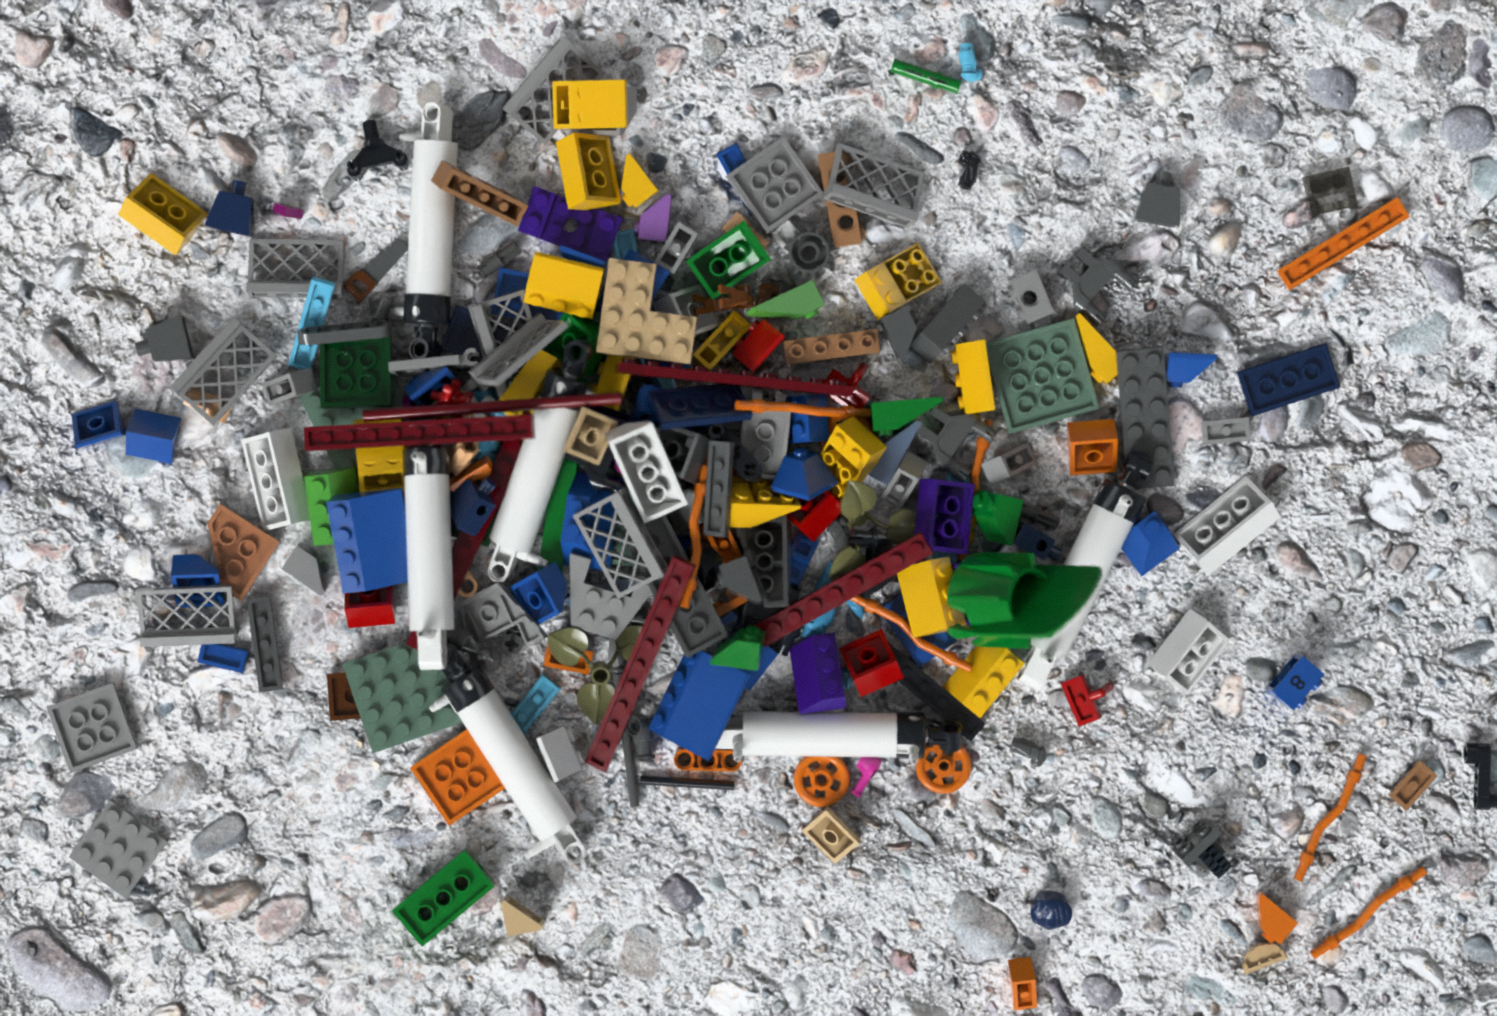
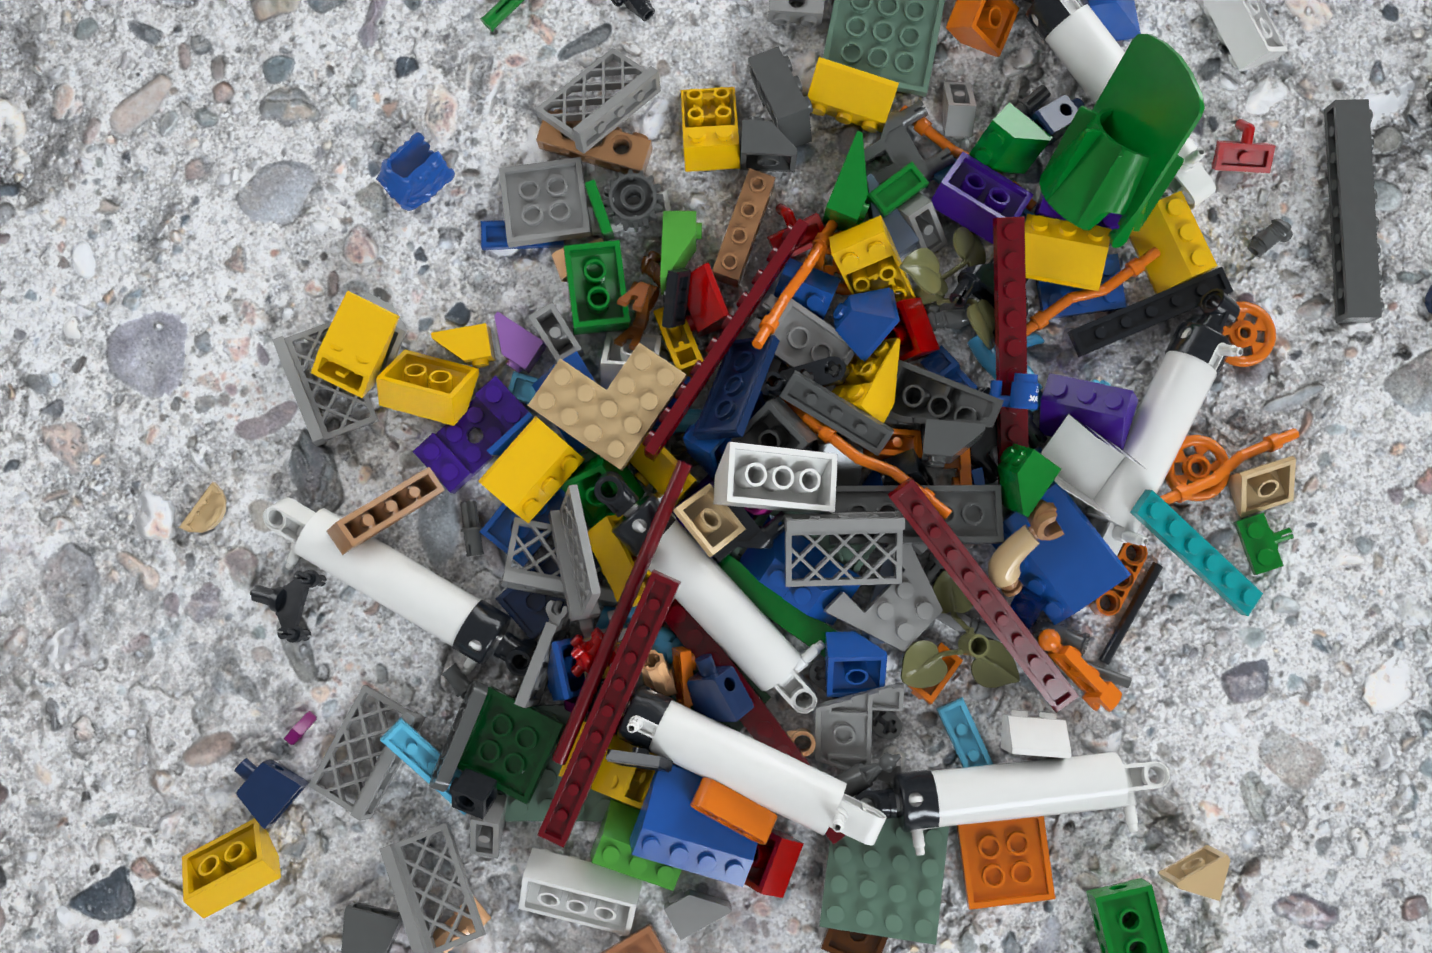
camera: 55 degrees left, 5 degrees down
dark grey piece [343,238,408,305] -> none
red slope [839,629,904,697] -> none
dark pink bar [850,757,883,798] -> none
none -> tan plate [179,482,227,533]
none -> blue piece [376,132,455,211]
none -> black brick [449,768,497,819]
none -> green tile [585,179,615,241]
none -> plate [606,747,673,773]
none -> black plate [662,268,691,328]
none -> orange beam [690,777,778,845]
none -> green tile [867,161,929,218]
none -> piece [988,499,1064,597]
none -> blue piece [990,373,1039,410]
none -> clear blue plate [1010,586,1047,630]
none -> orange plate [1038,628,1122,712]
none -> white sticker [1041,414,1147,519]
none -> teal plate [1130,489,1263,616]
none -> orange bar [1159,428,1299,505]
none -> green plate [1234,513,1294,575]
none -> dark grey brick [1324,99,1384,323]

